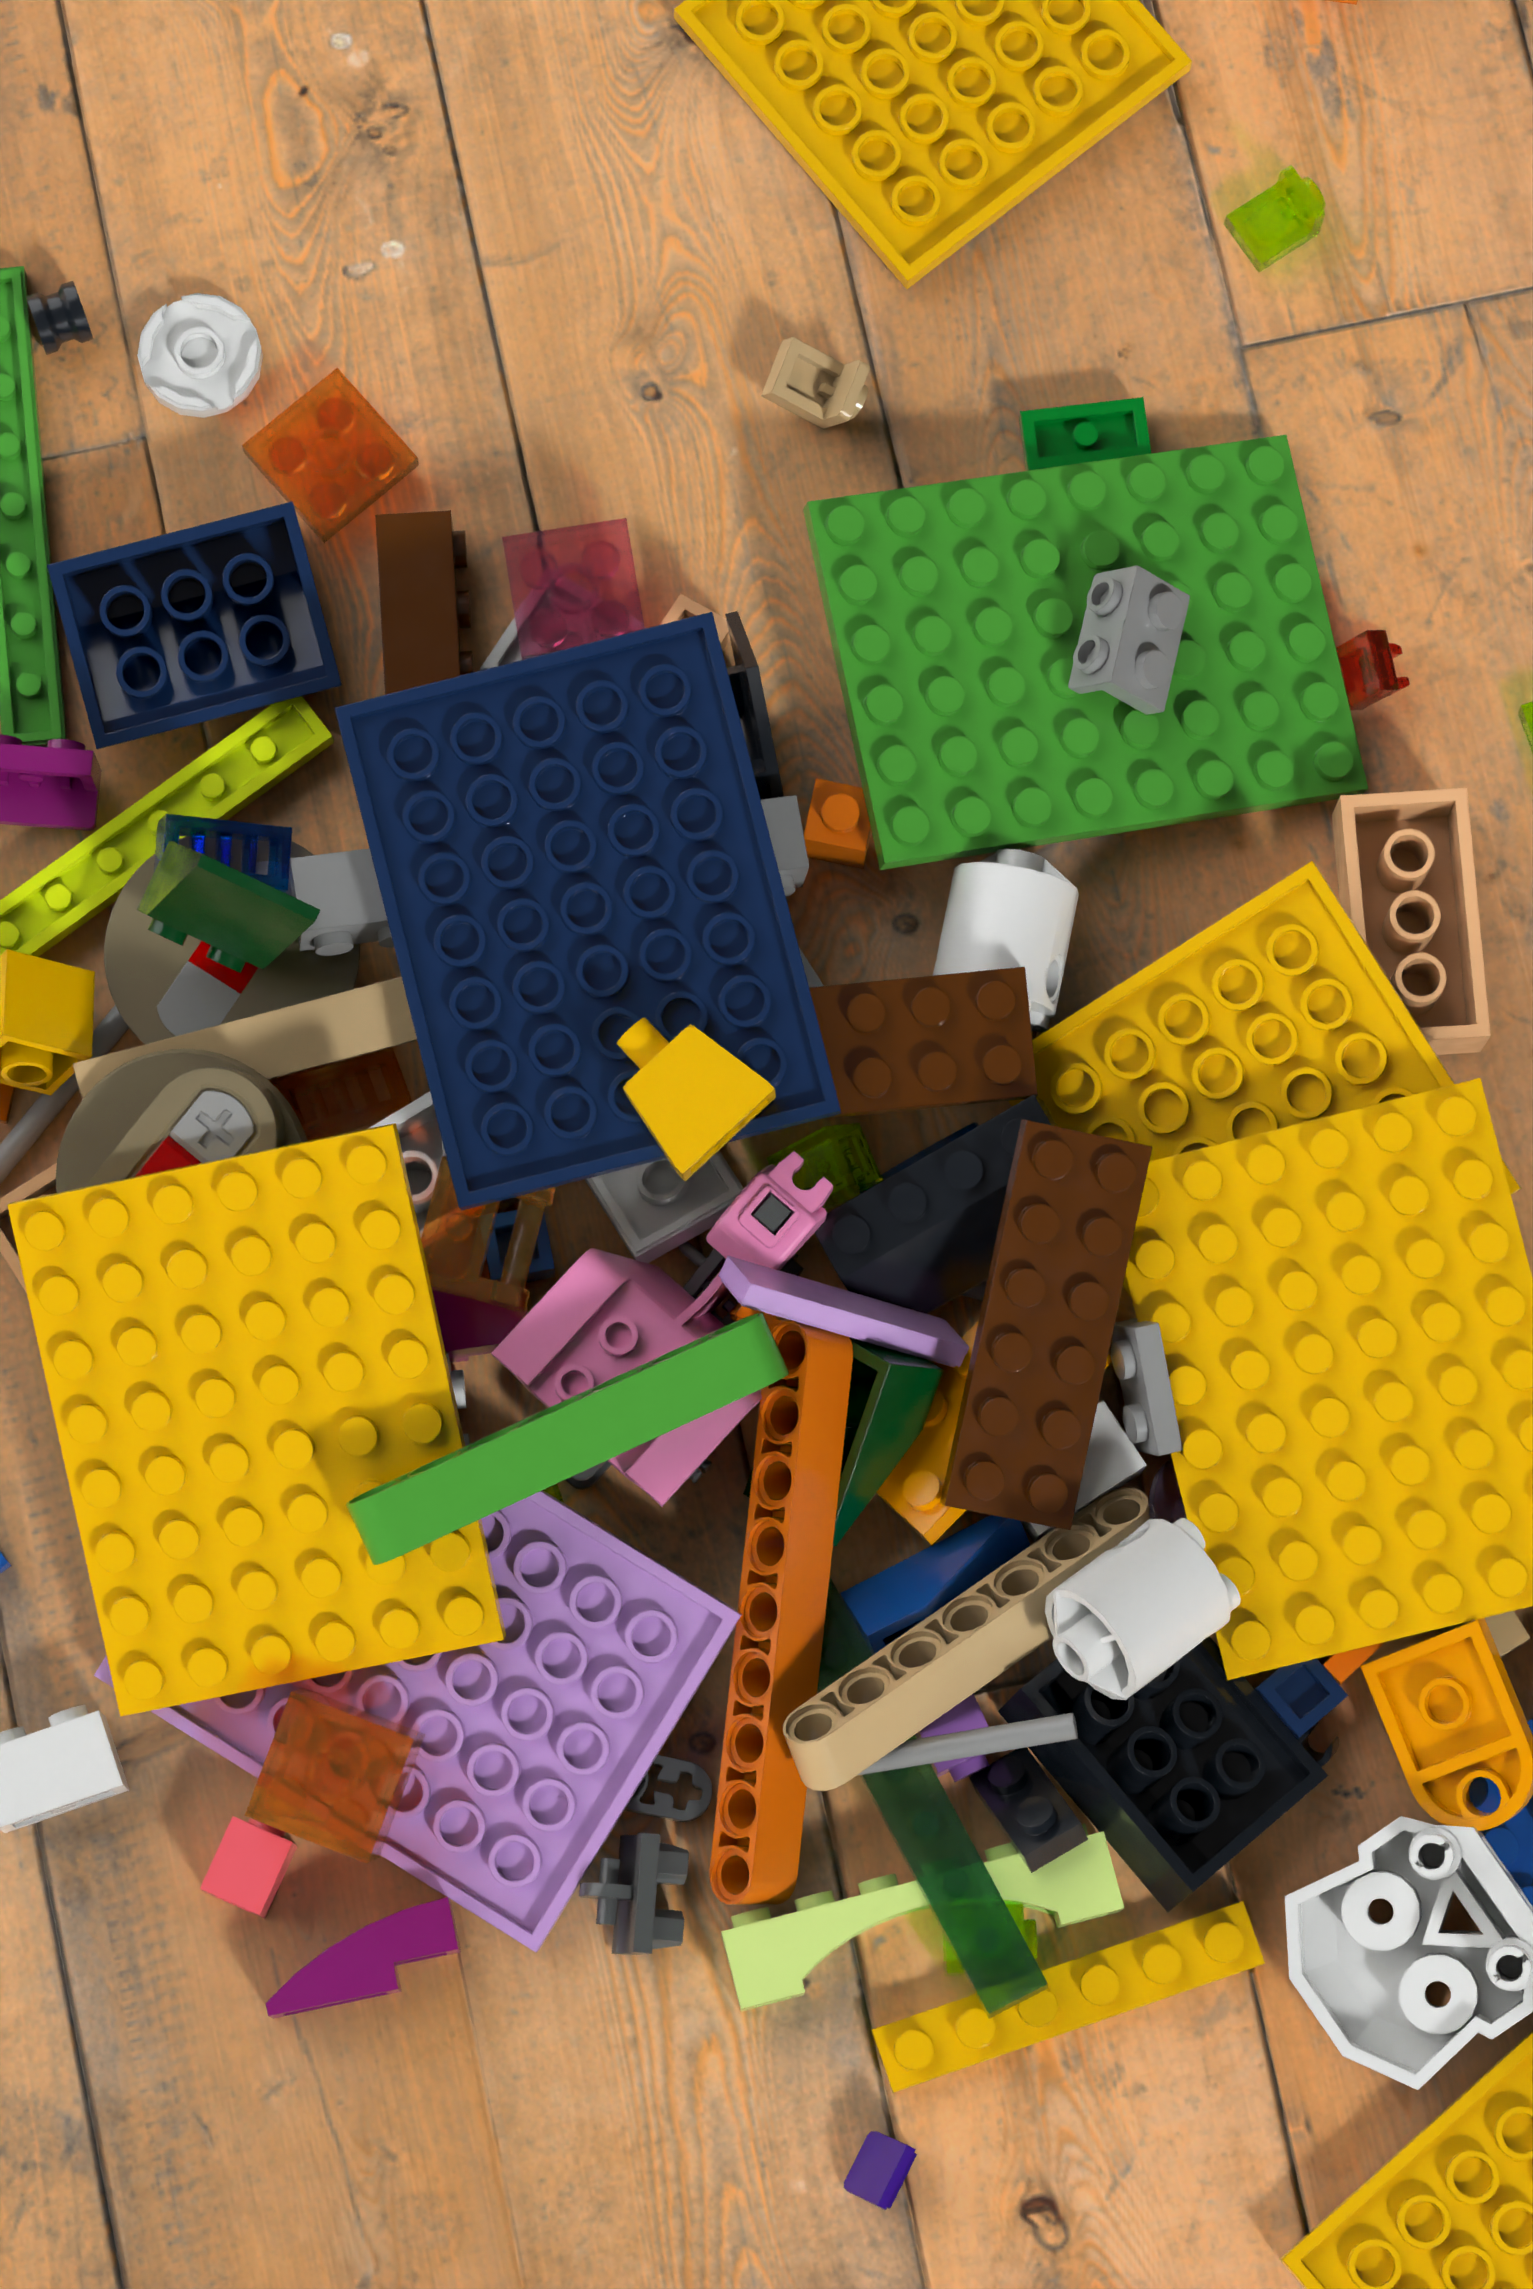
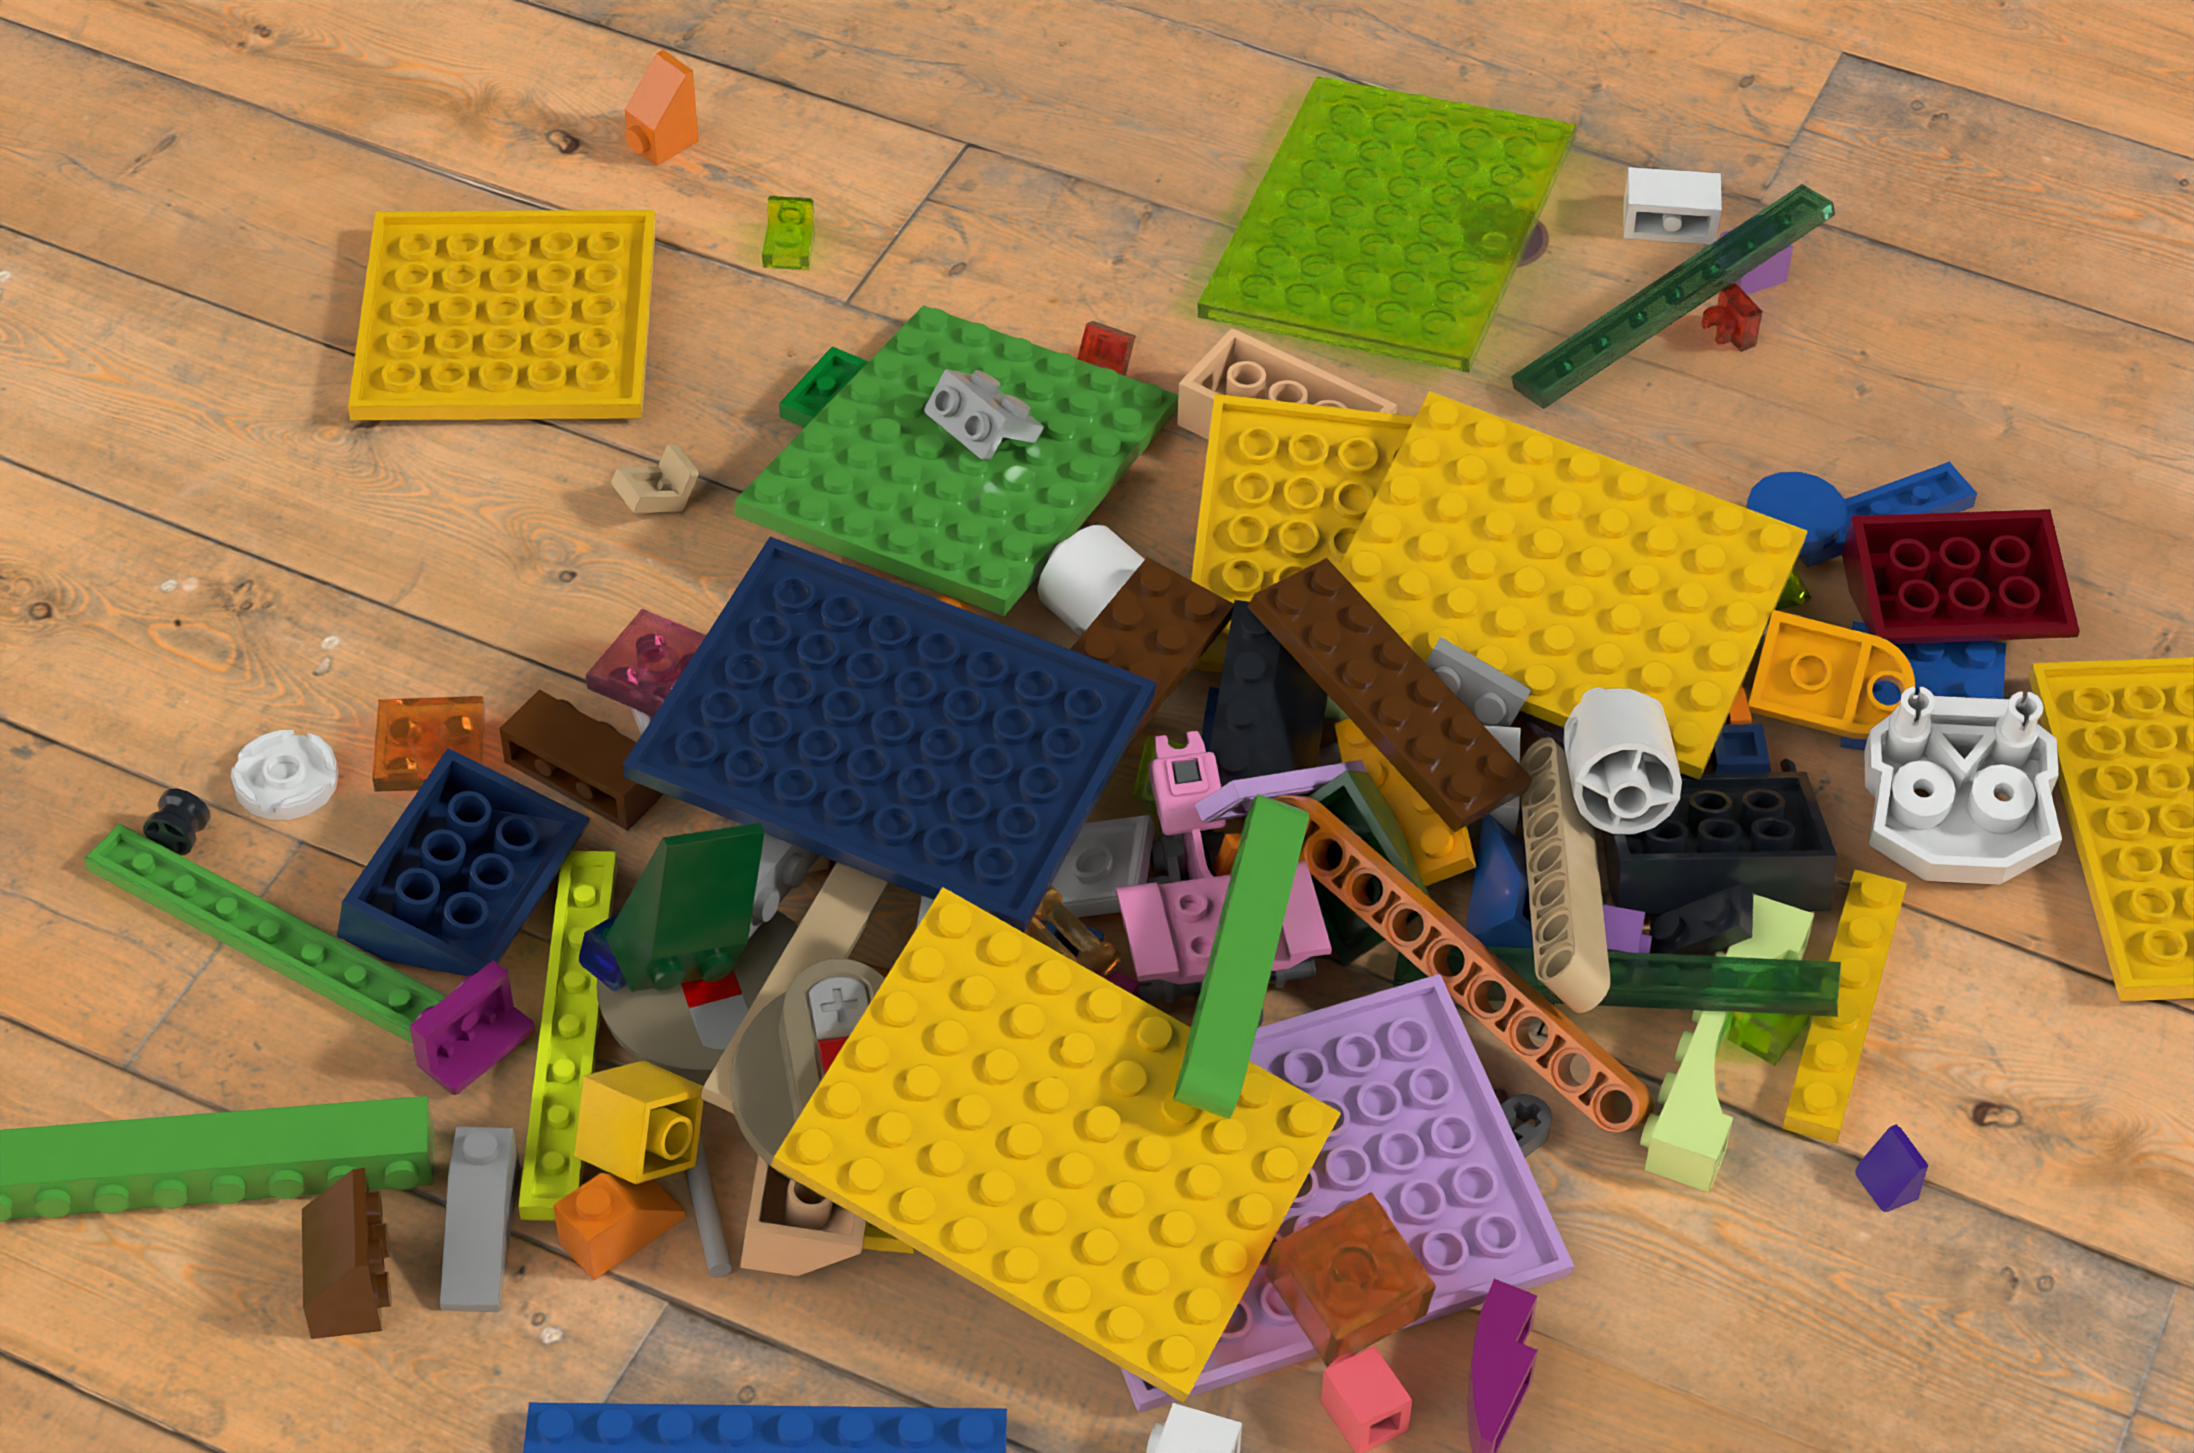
camera: 50 degrees left, 30 degrees down
dark grey hips [579,1833,689,1955] -> none
yellow torso [616,1017,776,1181] -> none
light grey bar [857,1713,1078,1776] -> none

